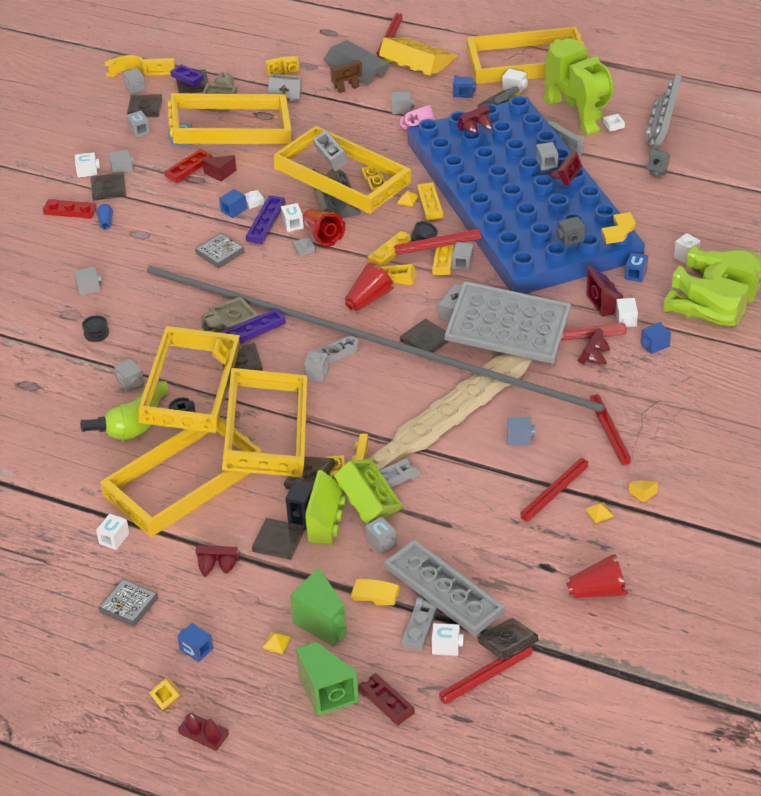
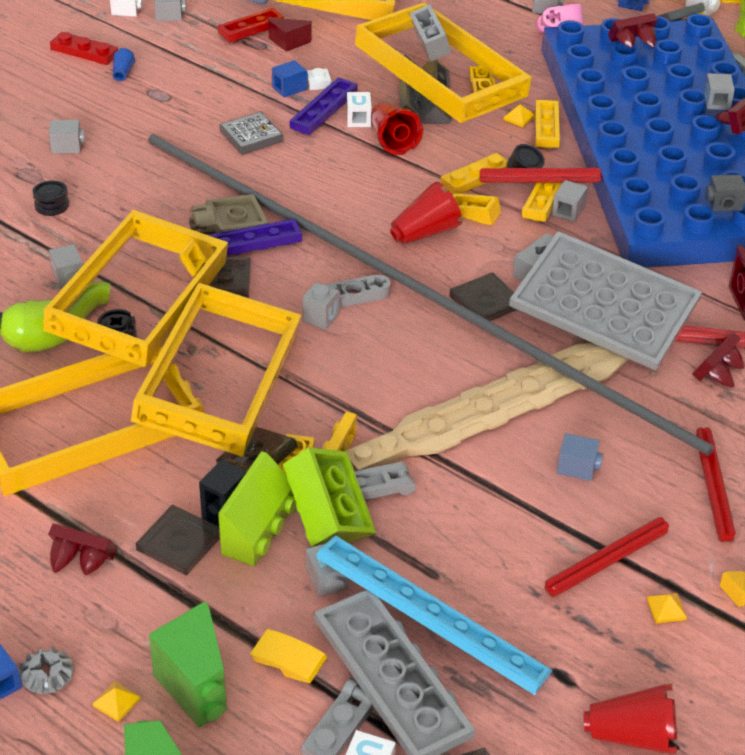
camera: 10 degrees right, 0 degrees up
clear smoke tile [91,172,126,201] -> none
light grey plate [293,237,315,257] -> none
none -> light grey gear [19,646,74,694]
none -> medium azure tile [316,536,552,695]

